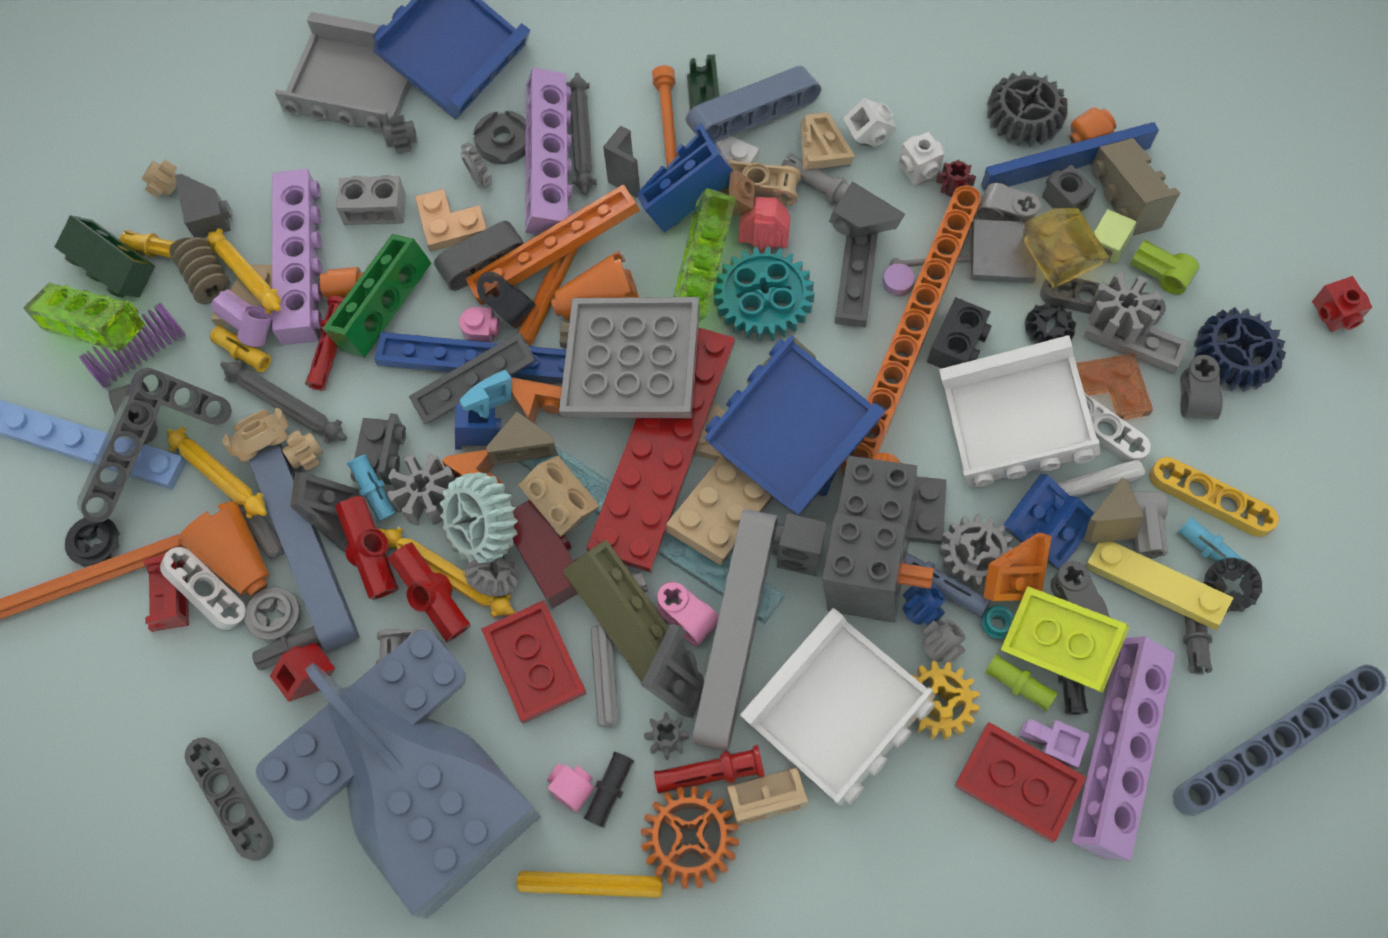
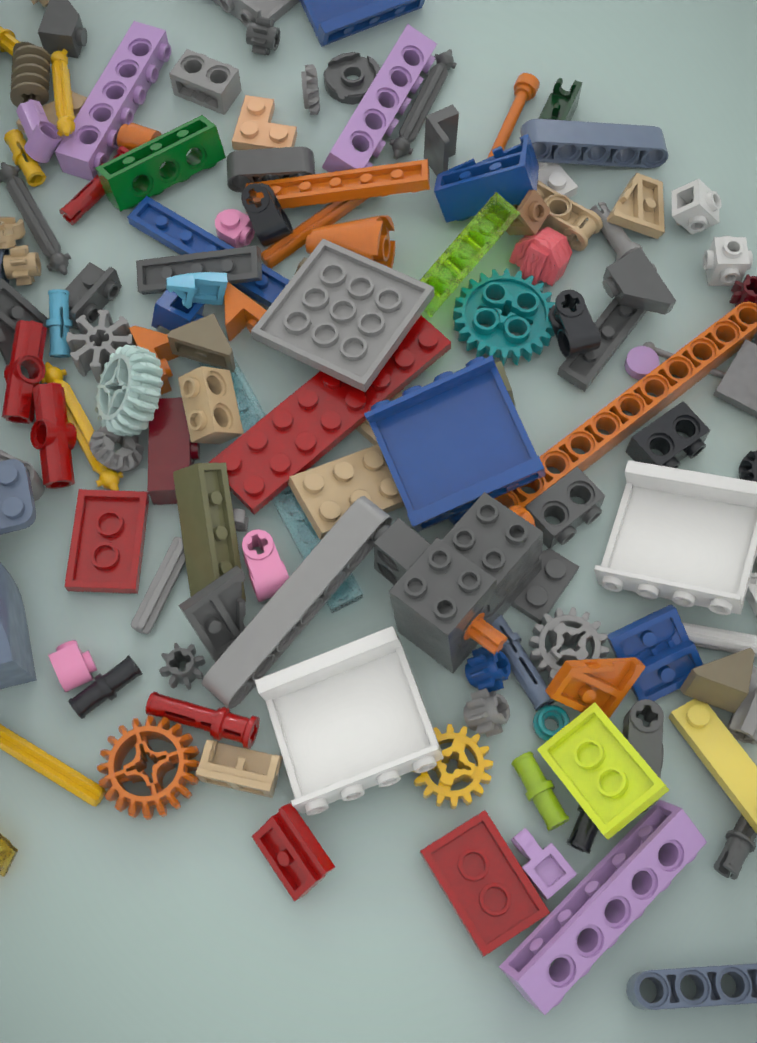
camera: 25 degrees right, 0 degrees up
none -> red plate [251,802,335,902]
none -> dark grey brick [525,467,605,549]
none -> black piece [548,289,601,358]

